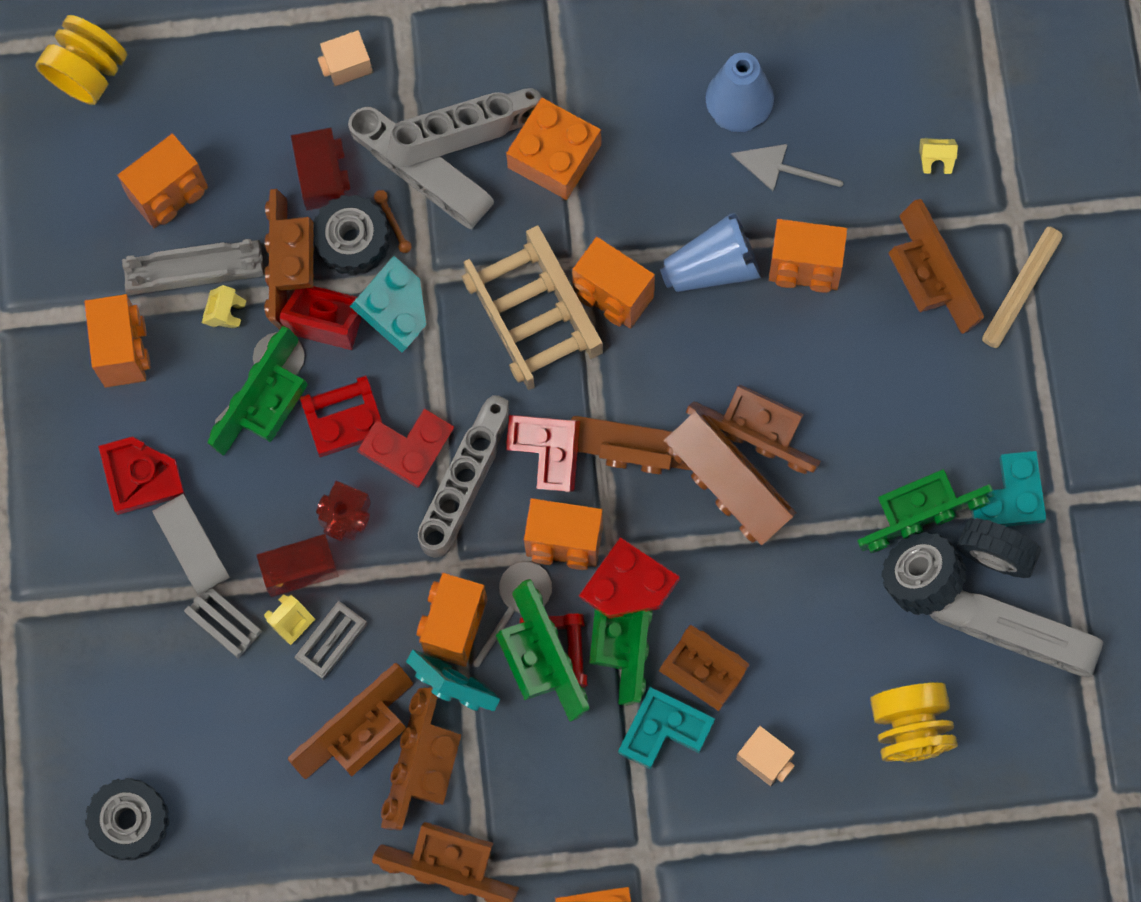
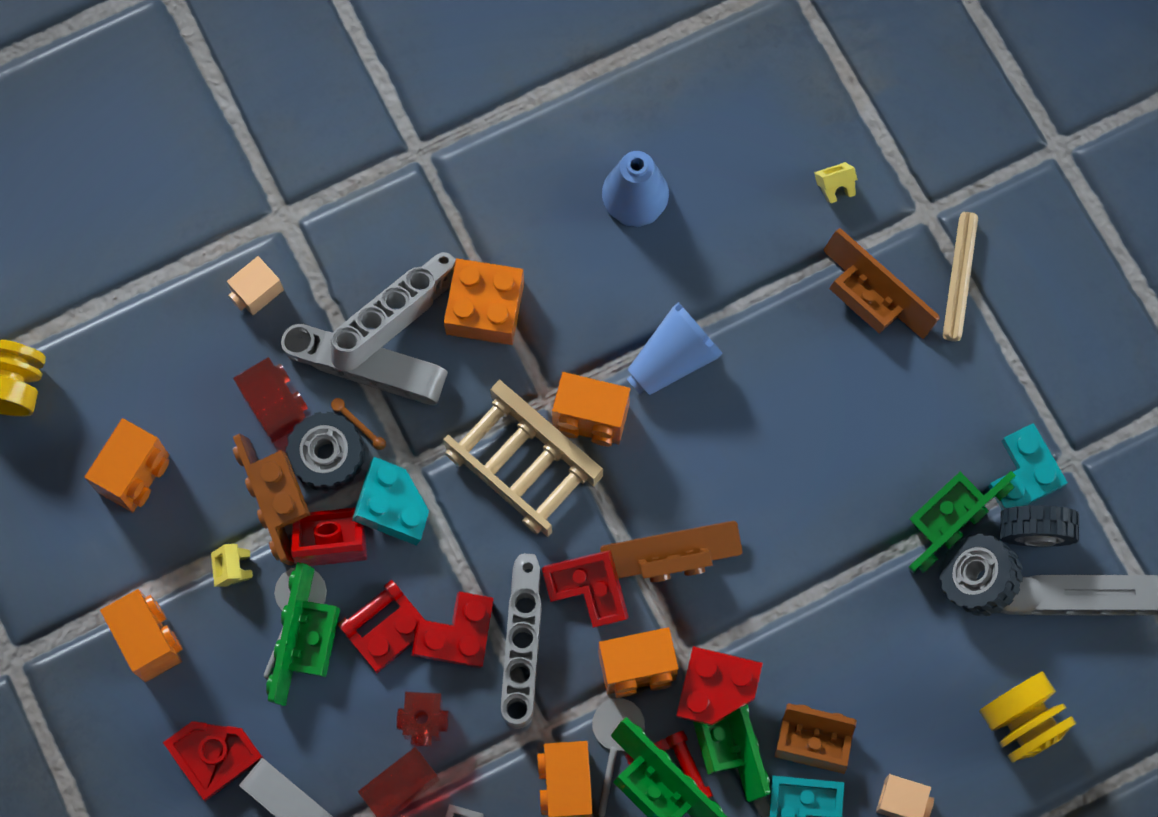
camera: 25 degrees left, 0 degrees up
light grey piece [122,239,265,295] -> none
brick [664,408,797,546] -> none
dark orange bracket [686,385,821,474] -> none
light grey piece [731,144,843,191] -> none
orange brick [769,219,847,293] -> none

